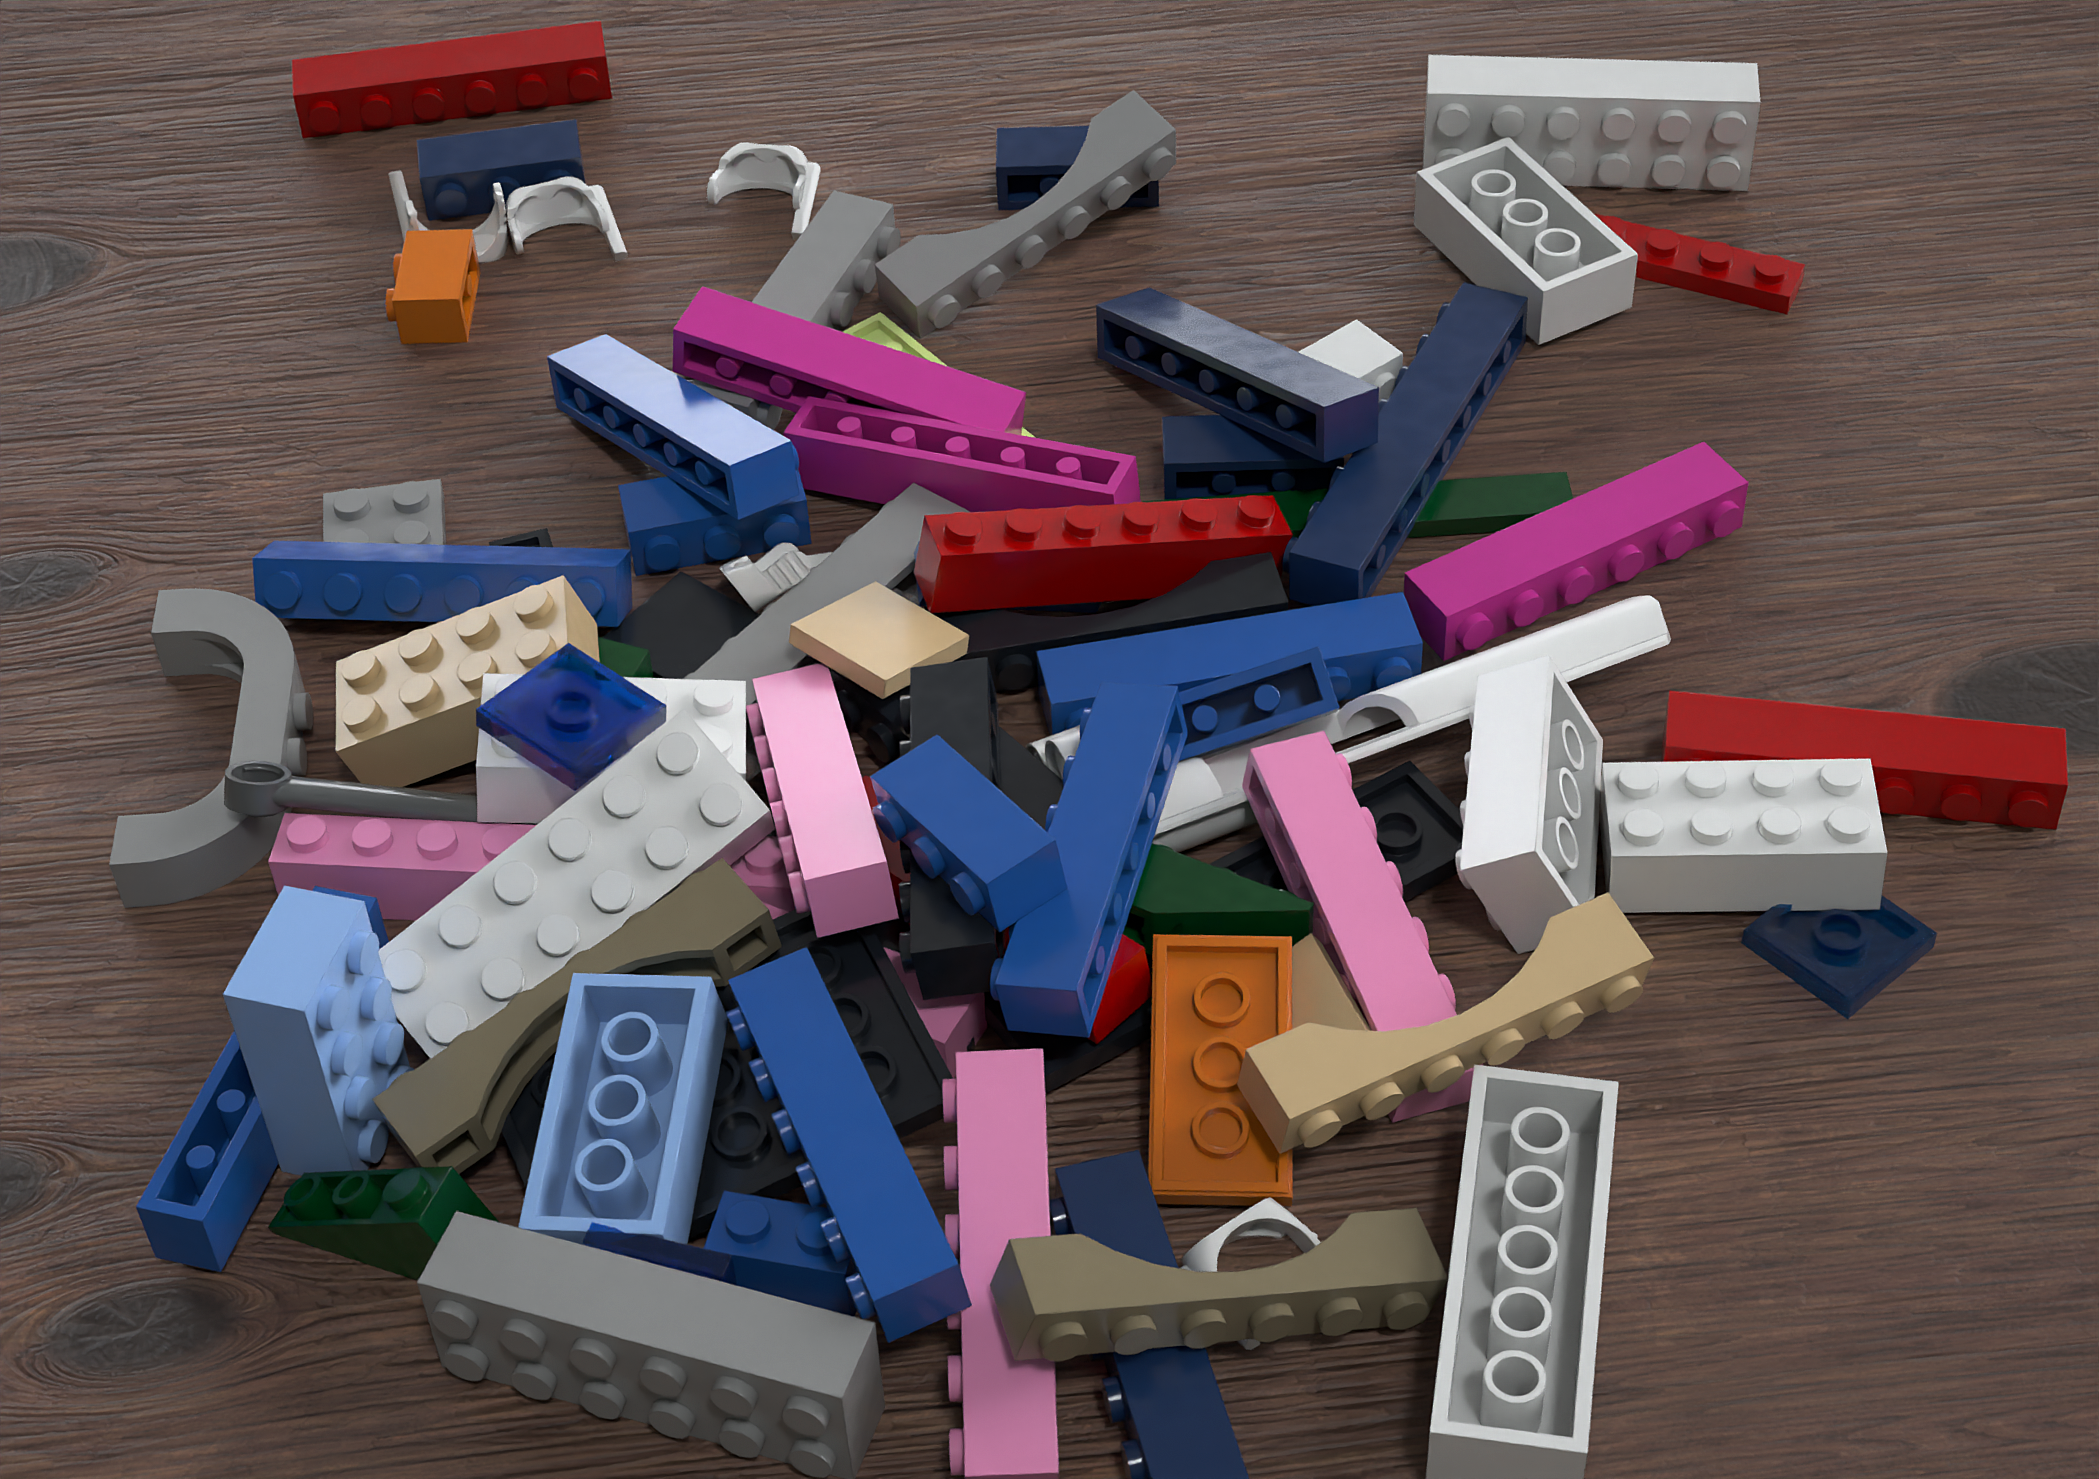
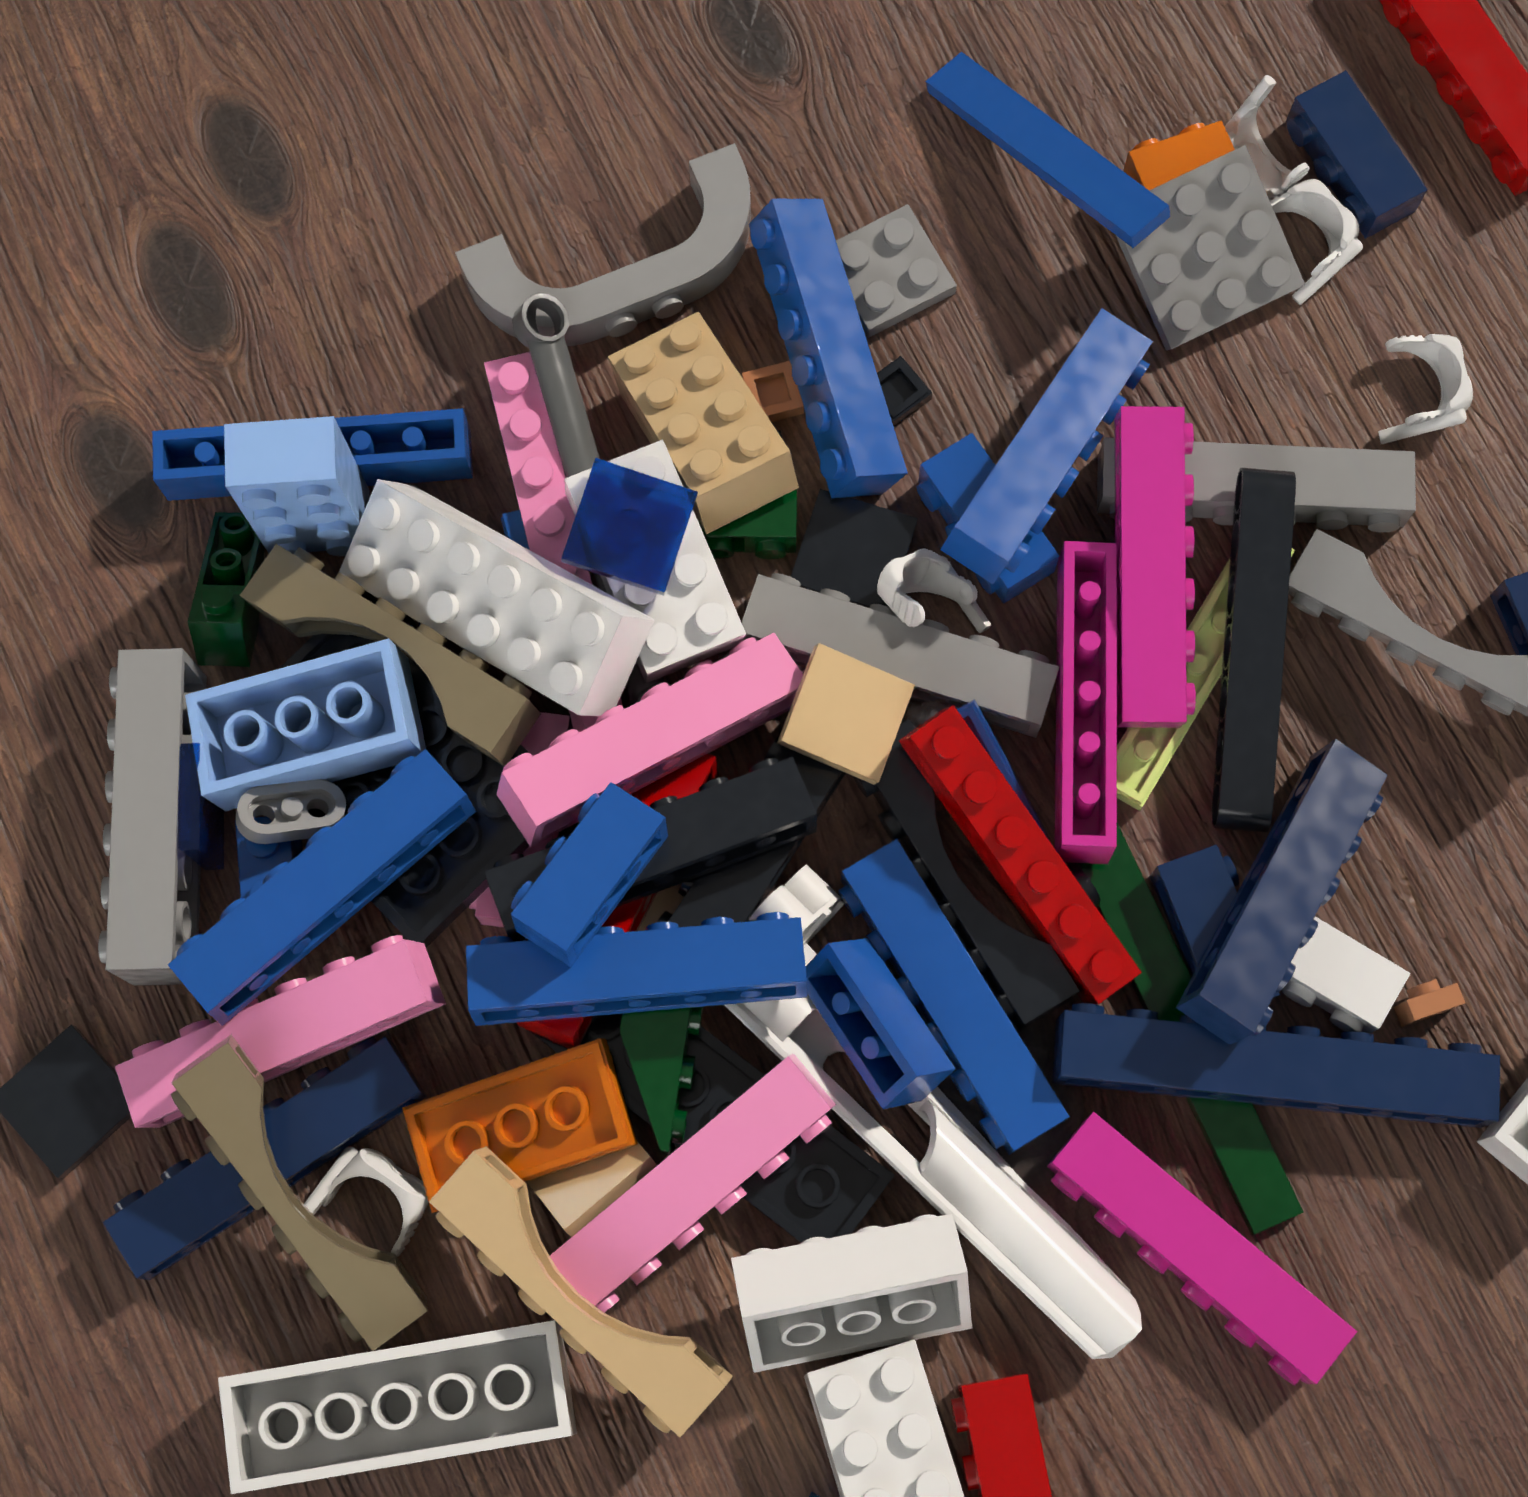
camera: 70 degrees right, 30 degrees up
none -> light grey plate [235,779,346,844]
none -> blue tile [925,52,1170,248]
none -> light grey plate [1116,145,1305,350]
none -> black beam [1212,468,1296,832]
none -> nougat plate [1394,979,1465,1027]

